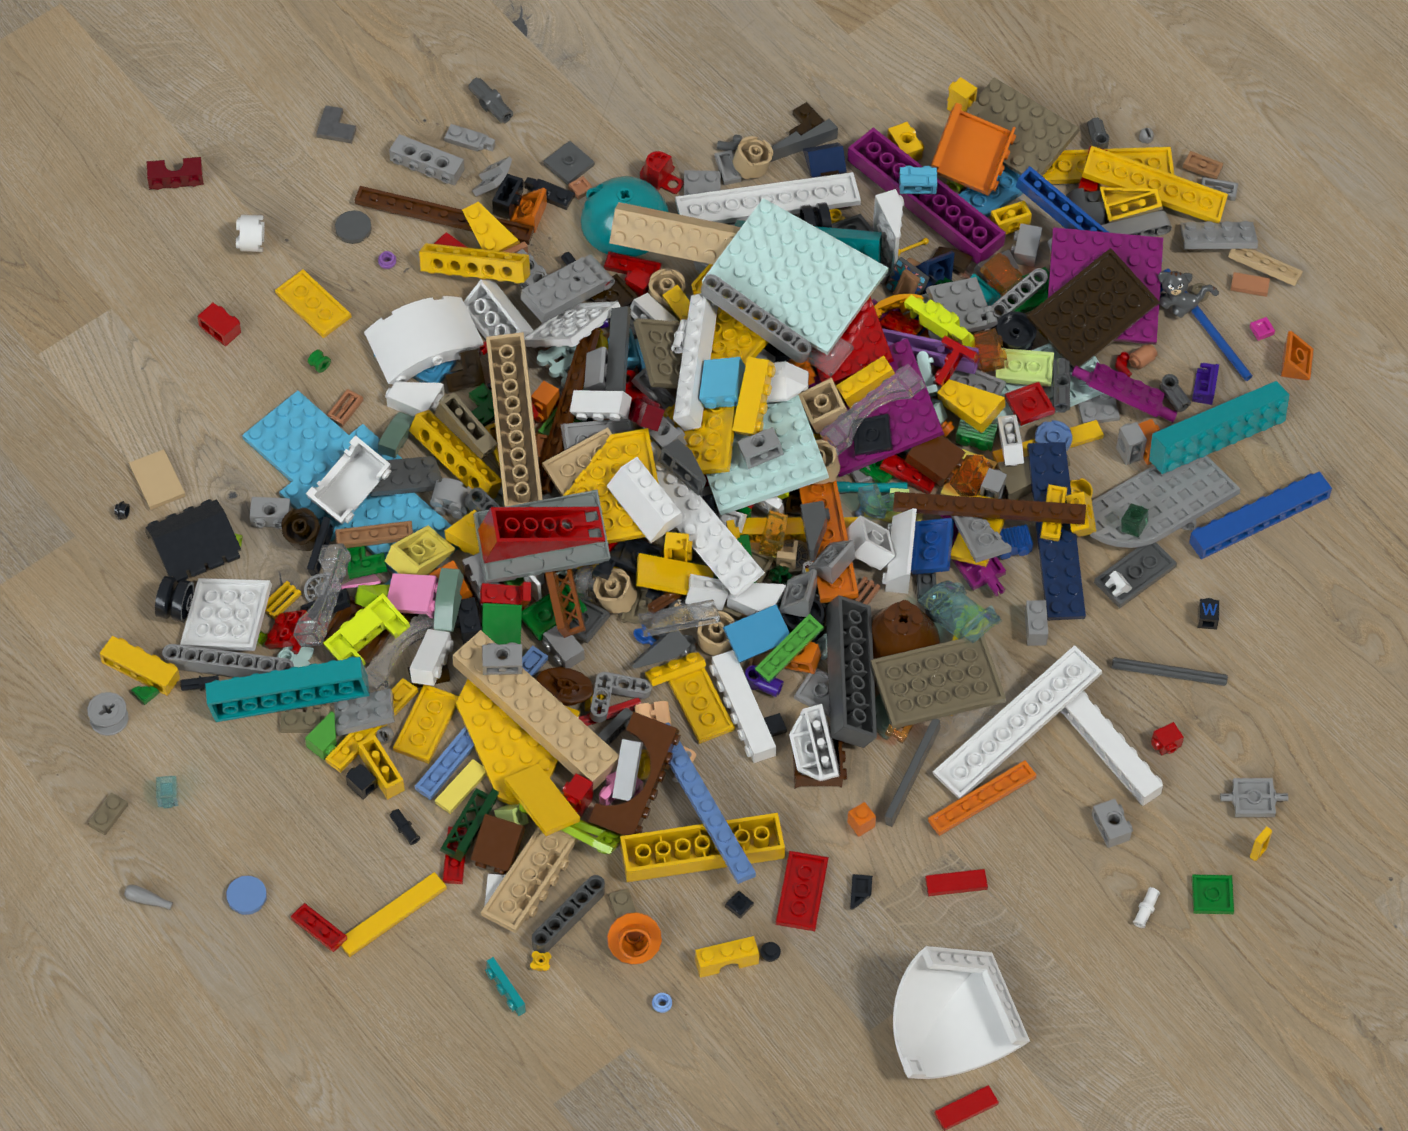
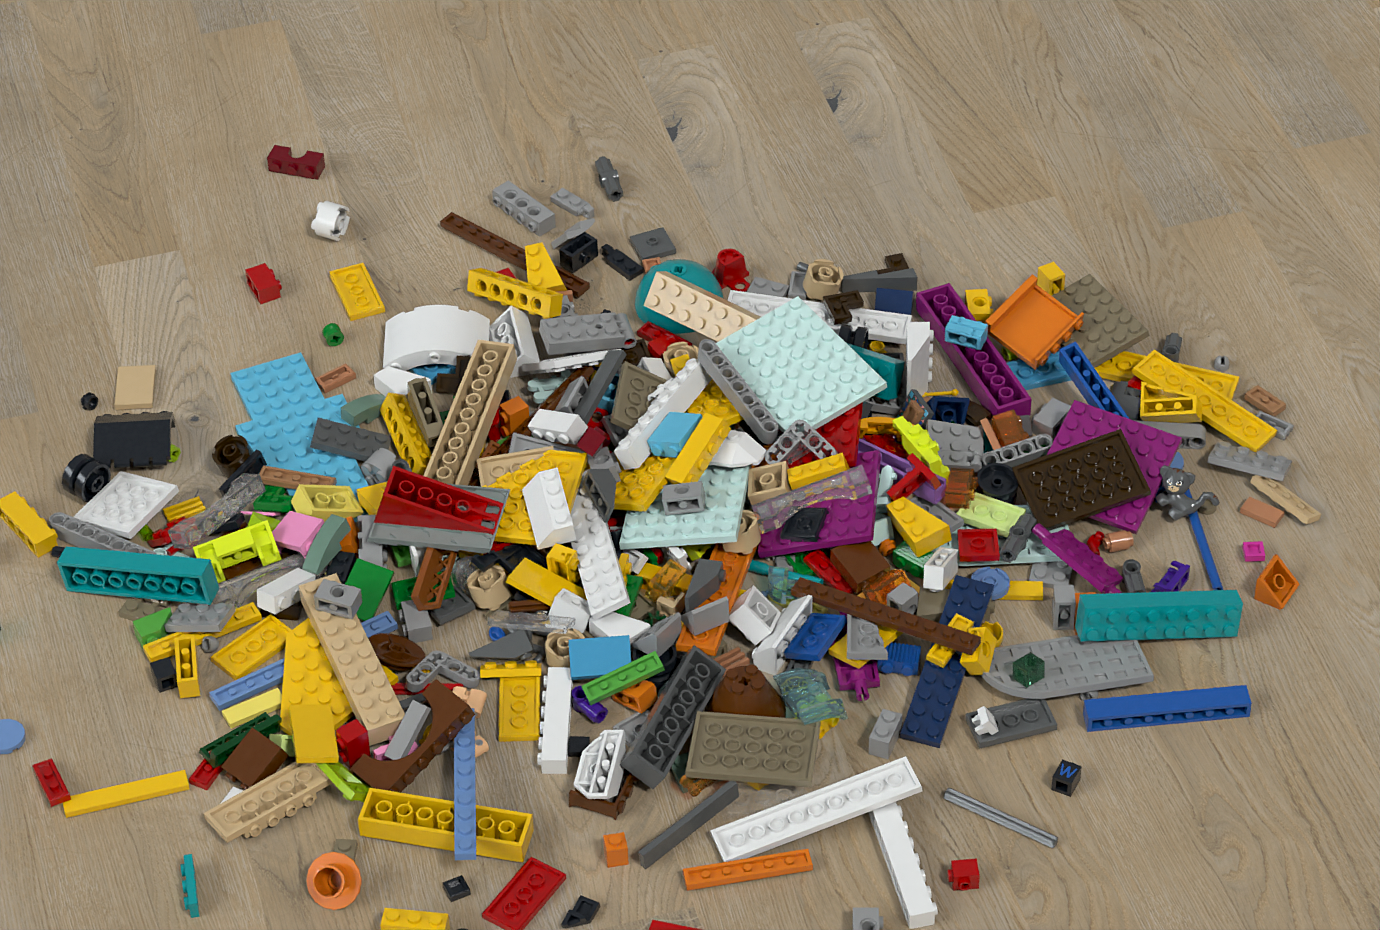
camera: 25 degrees right, 15 degrees down
green tile [131,686,159,705] -> none
light grey brick [250,497,291,529] -> none
white windscreen [306,435,392,524] -> none
flat silver tile [317,105,356,144] -> none
dark grey tile [335,210,372,244] -> none
medium lavender plate [378,251,396,269] -> none
black axle [390,809,420,845] -> none
red bracket [480,582,531,611] -> none
orange slope [510,188,547,233] -> none
yellow plate [530,951,551,971] -> none
dark grey beam [532,875,605,953] -> none
yellow brick [990,200,1032,234] -> none
none -> light grey beam [765,419,838,464]
none -> dark brown plate [823,290,864,325]
none -> nougat tile [980,418,1001,450]

